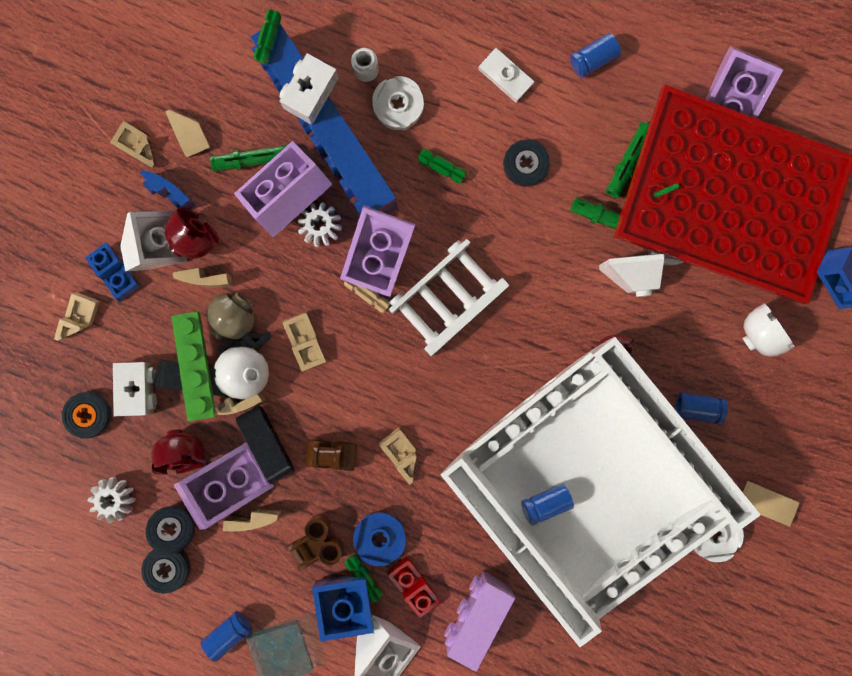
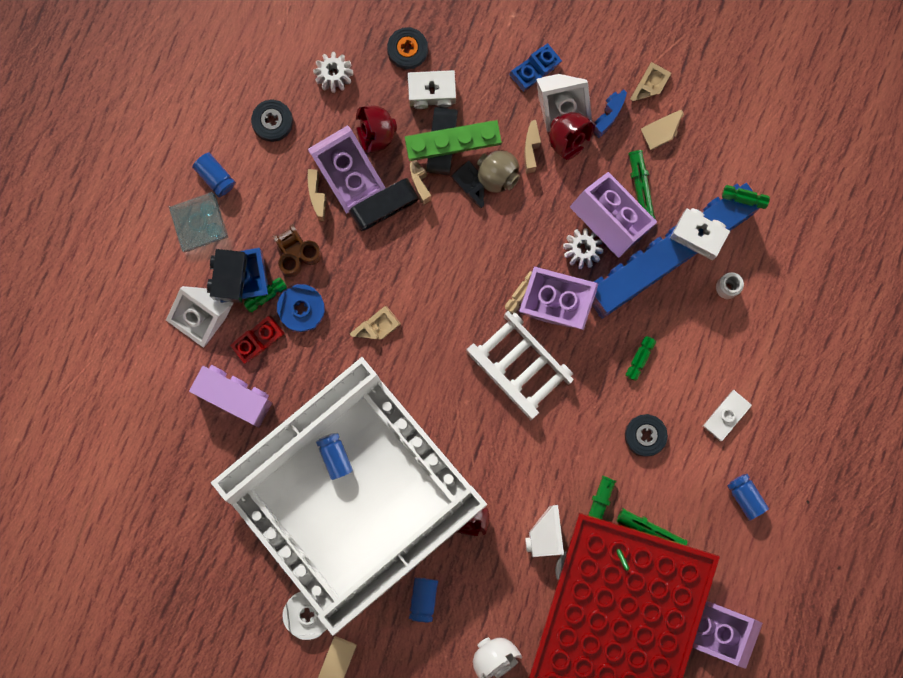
camera: 80 degrees right, 5 degrees down
tan slope [54,292,100,341] -> none
black bush [145,506,195,555] -> none
white cylinder [214,347,269,399] -> none
tan slope [282,311,326,371] -> none
reddish brown piece [305,439,357,471] -> none
white plate [372,76,424,131] -> none
none -> black brick [207,249,248,303]

